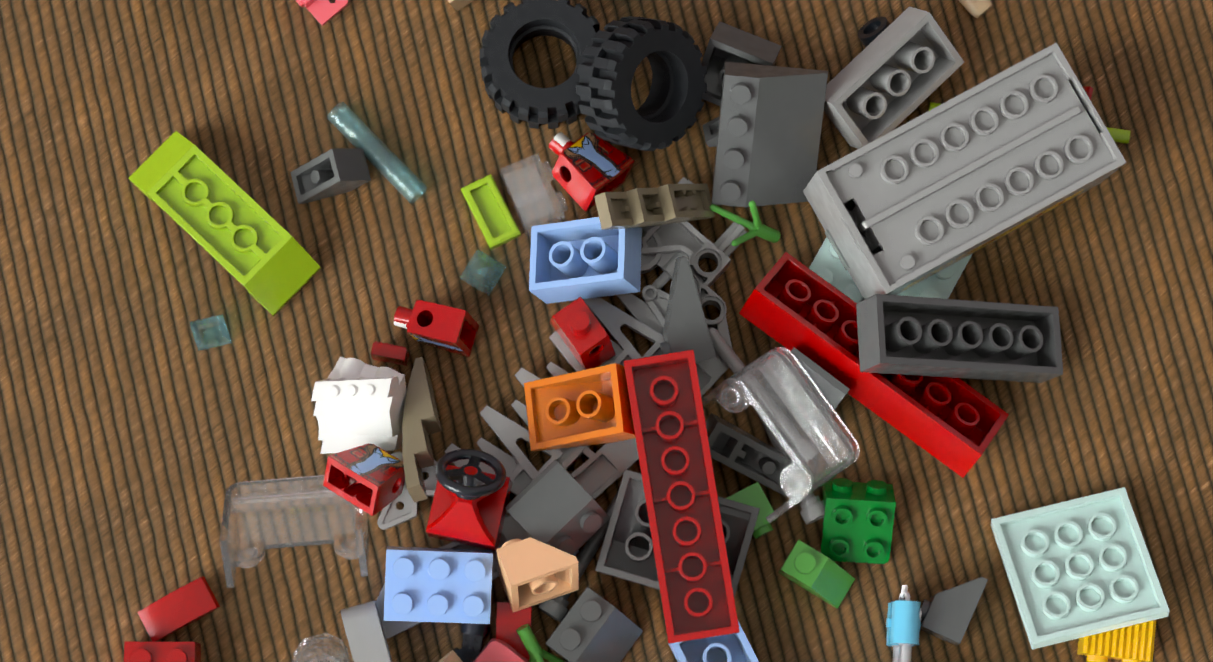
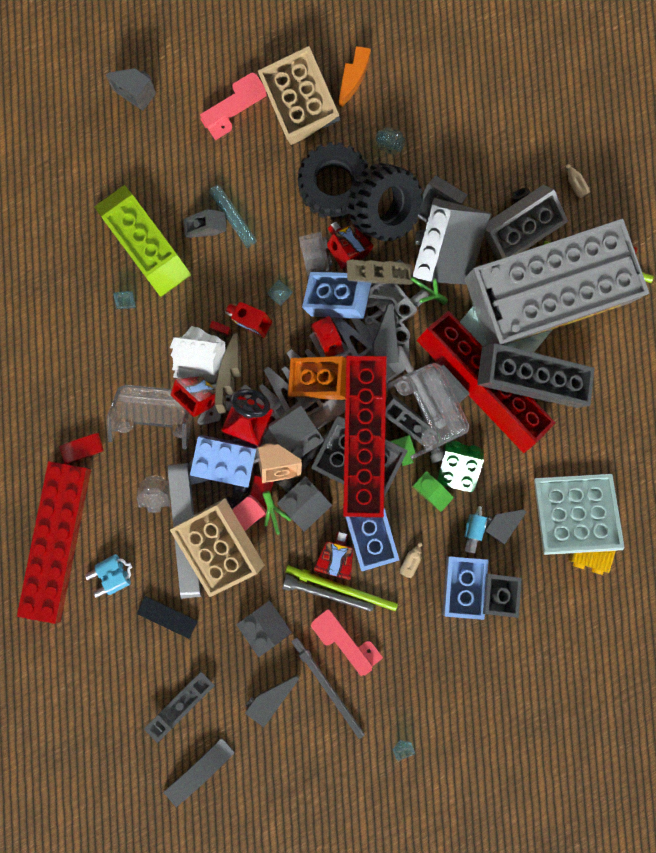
camera: 15 degrees right, 5 degrees up
lime tile [461,174,521,250] -> none

